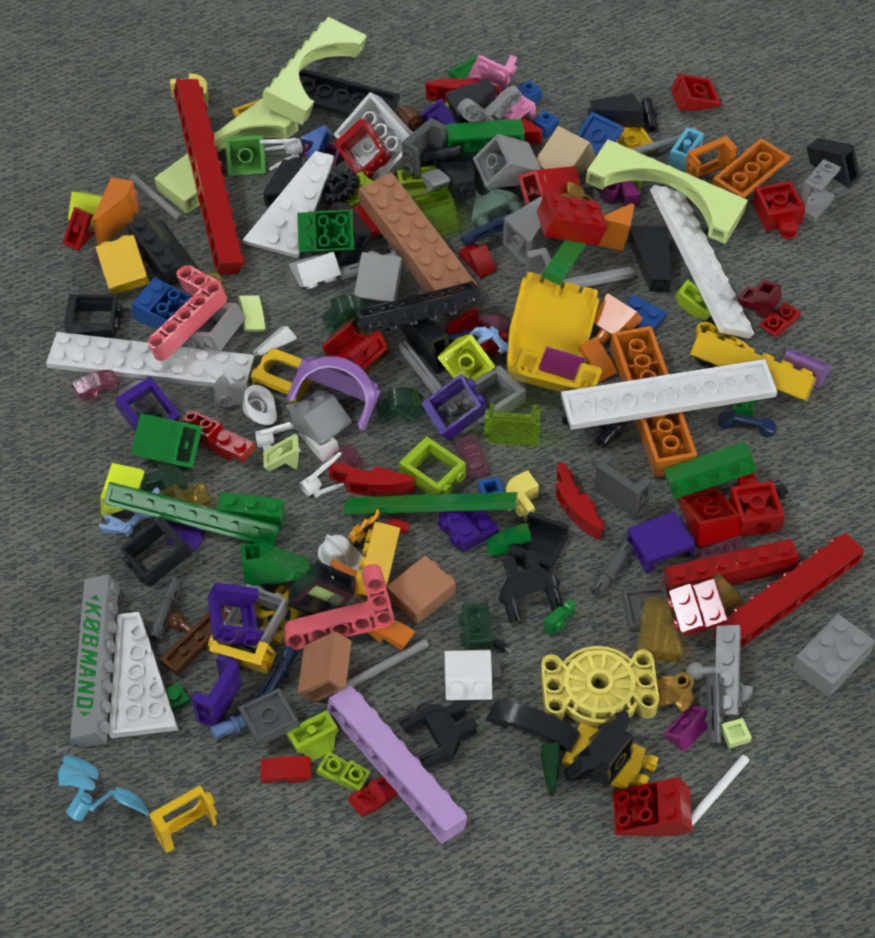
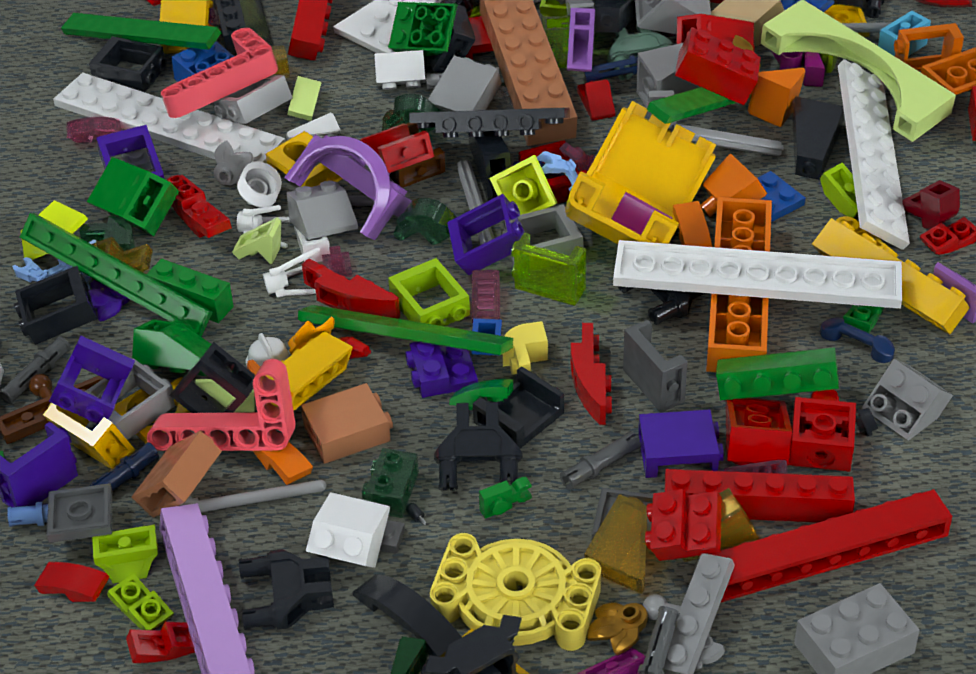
camera: 20 degrees right, 10 degrees down
none -> green tile [61,13,221,50]
none -> medium lavender slope [567,8,595,72]
none -> light grey slope [862,359,953,440]

